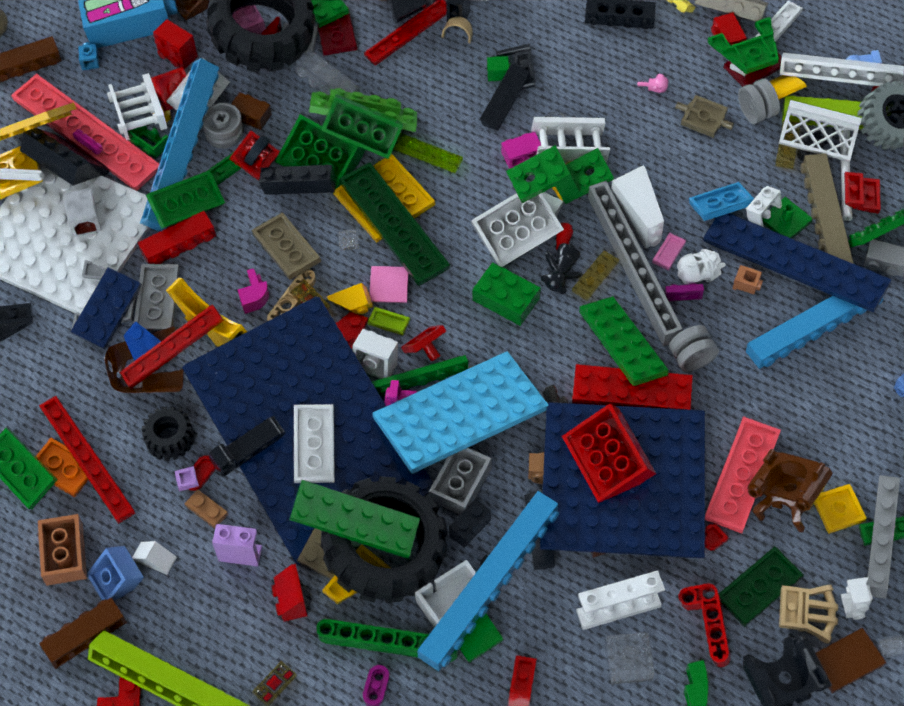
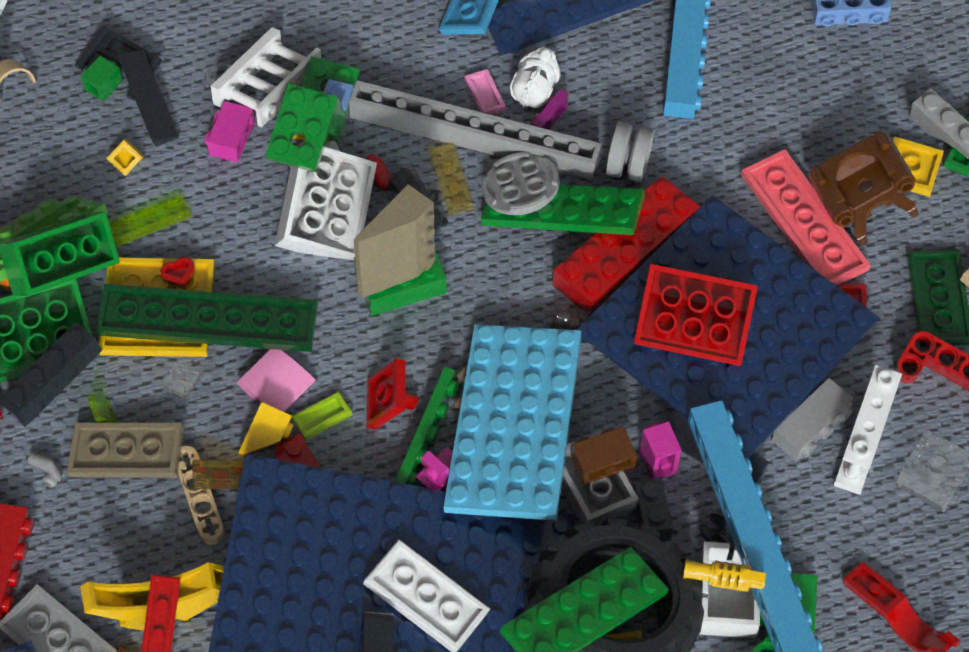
camera: 55 degrees left, 0 degrees up
dark pink brick [238,268,269,314] -> none
white brick [353,329,398,379] -> none
medium nougat brick [528,452,544,484] -> none
white slope [611,165,664,248] -> none
nougat brick [733,265,763,295] -> none
none -> light grey arm [28,452,62,488]
none -> clear neon green slope [88,394,118,423]
none -> yellow slope [106,138,145,176]
none -> red tile [160,257,195,290]
none -> medium blue plate [323,79,354,111]
none -> dark tan slope [354,185,435,298]
none -> light grey tile [481,152,560,215]
none -> reddish brown brick [571,427,637,485]
none -> dark pink brick [639,421,681,479]
none -> yellow hinge [683,560,766,592]
none -> light grey brick [772,378,854,461]

